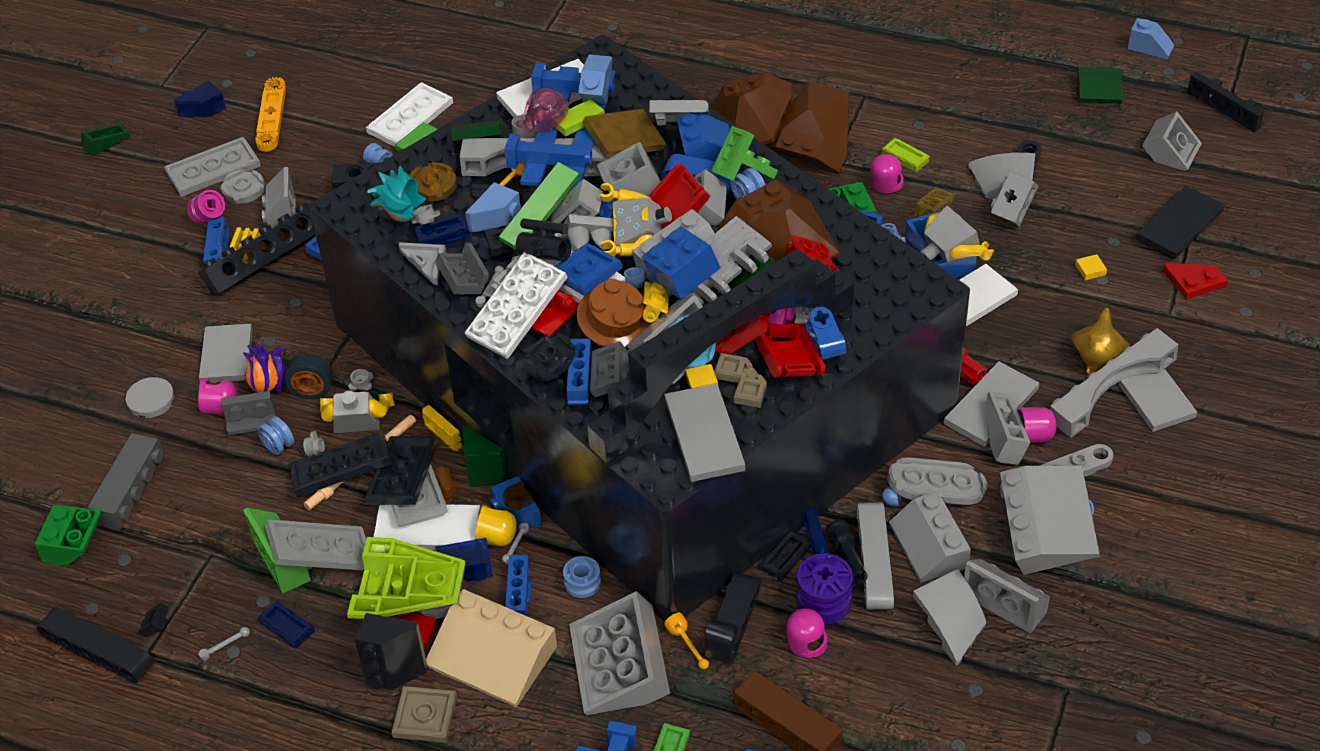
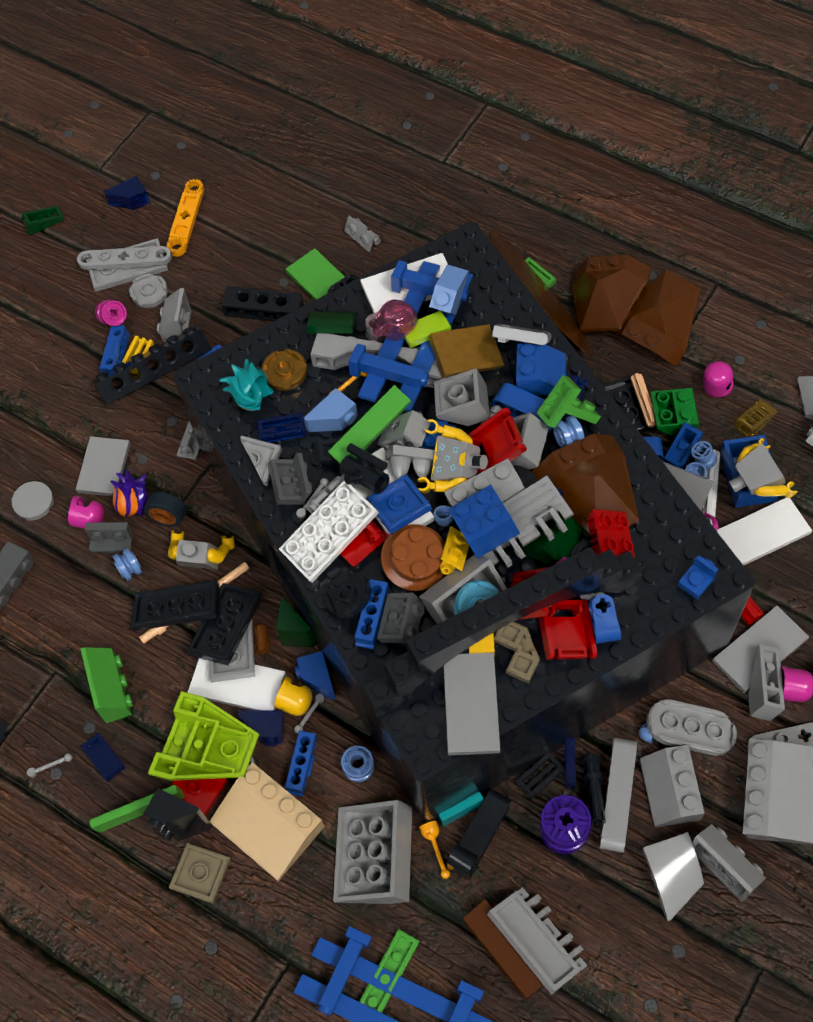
camera: 15 degrees right, 15 degrees up
light grey tile [265,519,366,570] -> none
light grey plate [303,431,325,457] -> none
light grey plate [348,369,374,391] -> none
medium blue wheel [363,143,393,163] -> none
white tile [366,82,453,147] -> none
light grey plate [411,205,440,226] -> none
yellow tile [422,405,462,451] -> none
dark brown tile [503,481,533,510] -> none
dark pink helmet [786,608,828,658] -> none
lime tile [882,138,930,172] -> none
none -> light grey piece [77,246,172,270]
none -> bright green tile [89,785,185,833]
none -> light grey hinge [176,421,200,460]
none -> light grey hinge [344,215,381,252]
none -> teal tile [439,792,484,827]
none -> light grey hinge [487,887,587,995]
none -> blue bracket [677,555,718,600]

